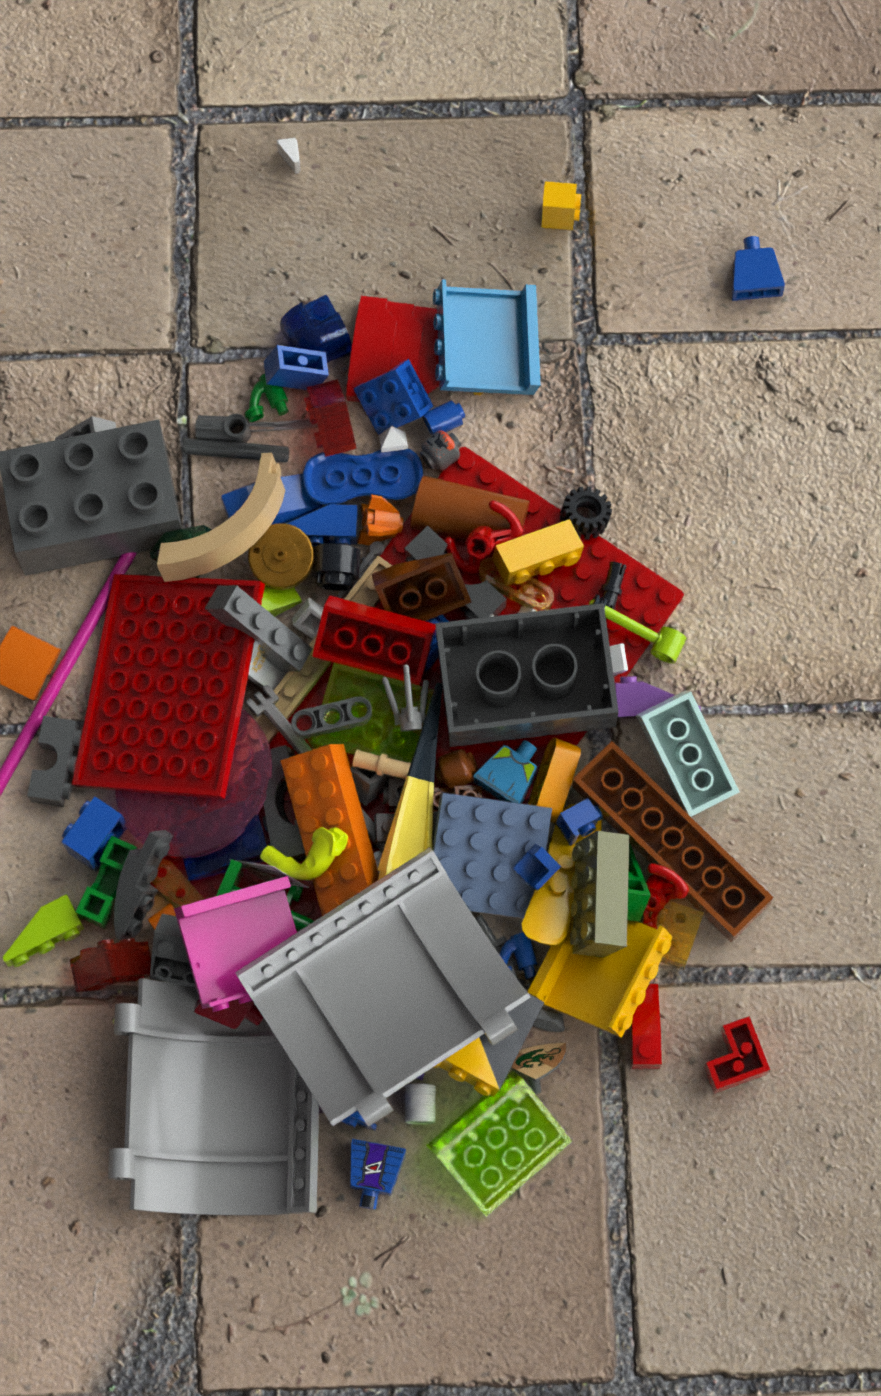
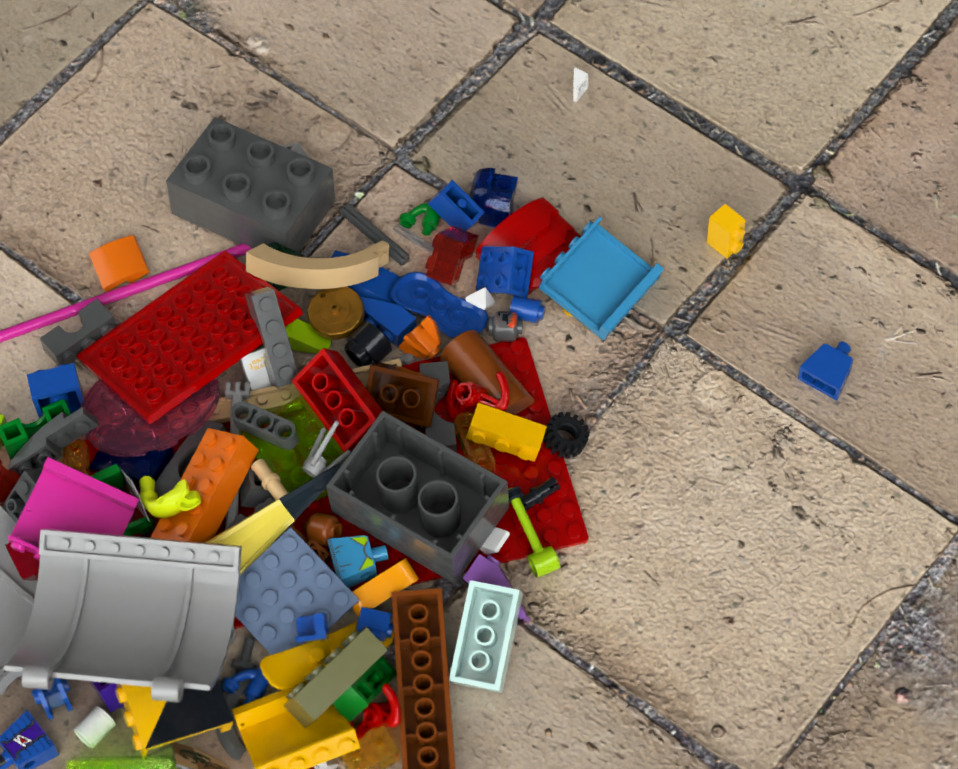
camera: 40 degrees right, 15 degrees down
dark grey piece [195,414,251,443] -> none

